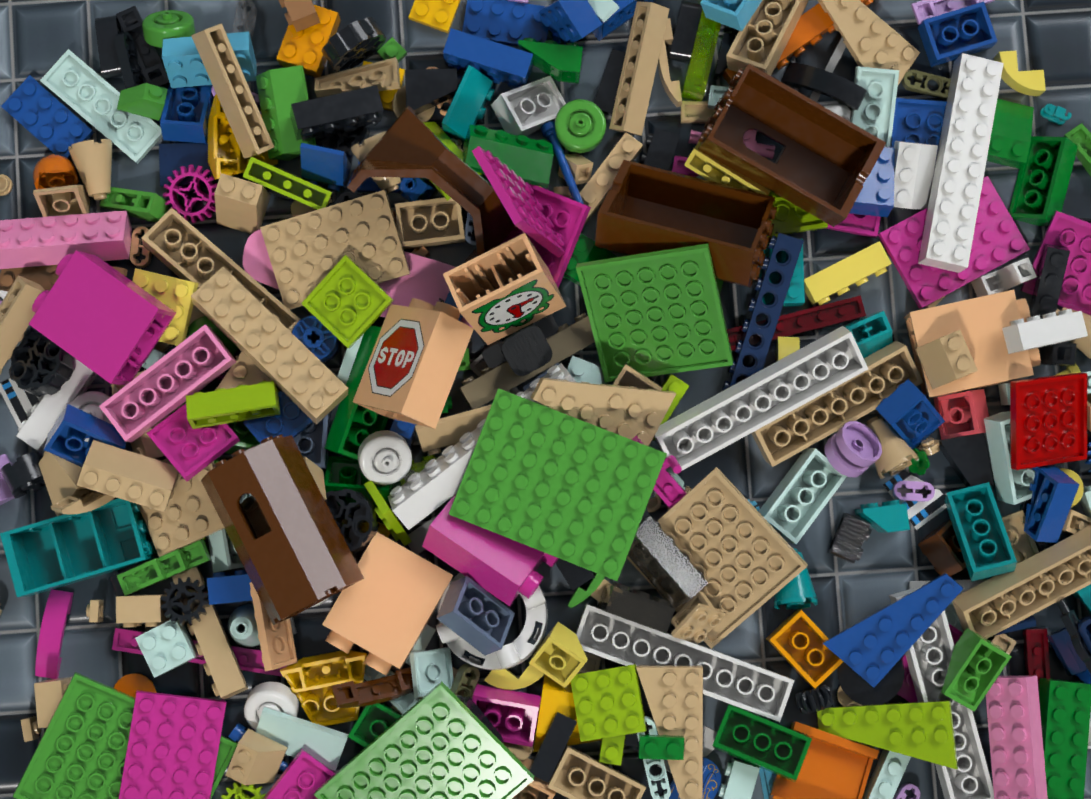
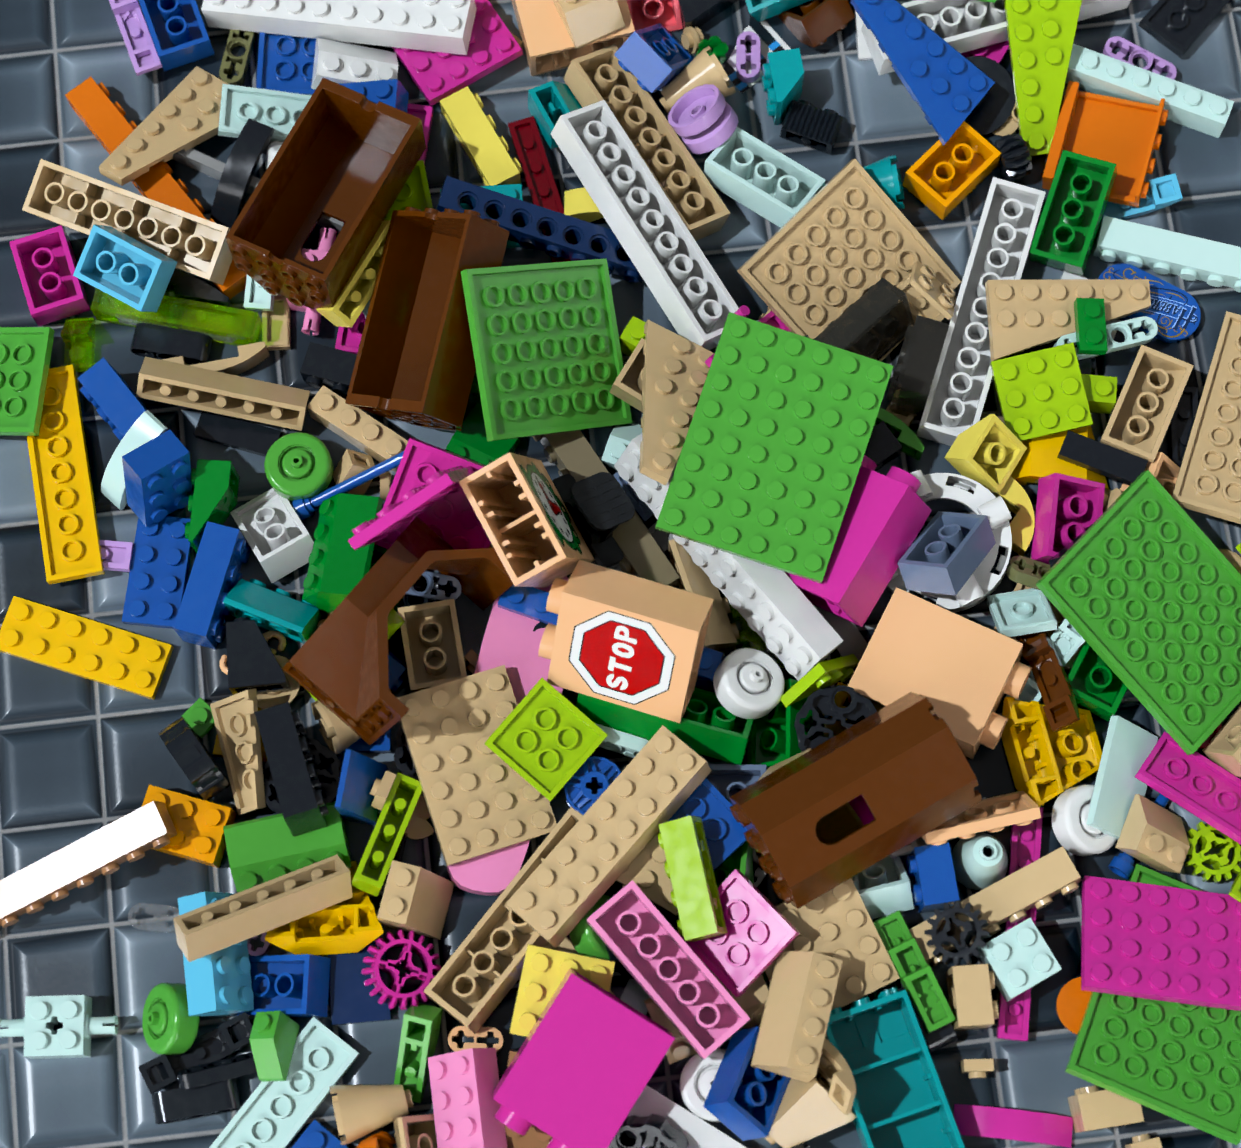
camera: 85 degrees left, 10 degrees down
none -> tan plate [370,770,396,811]

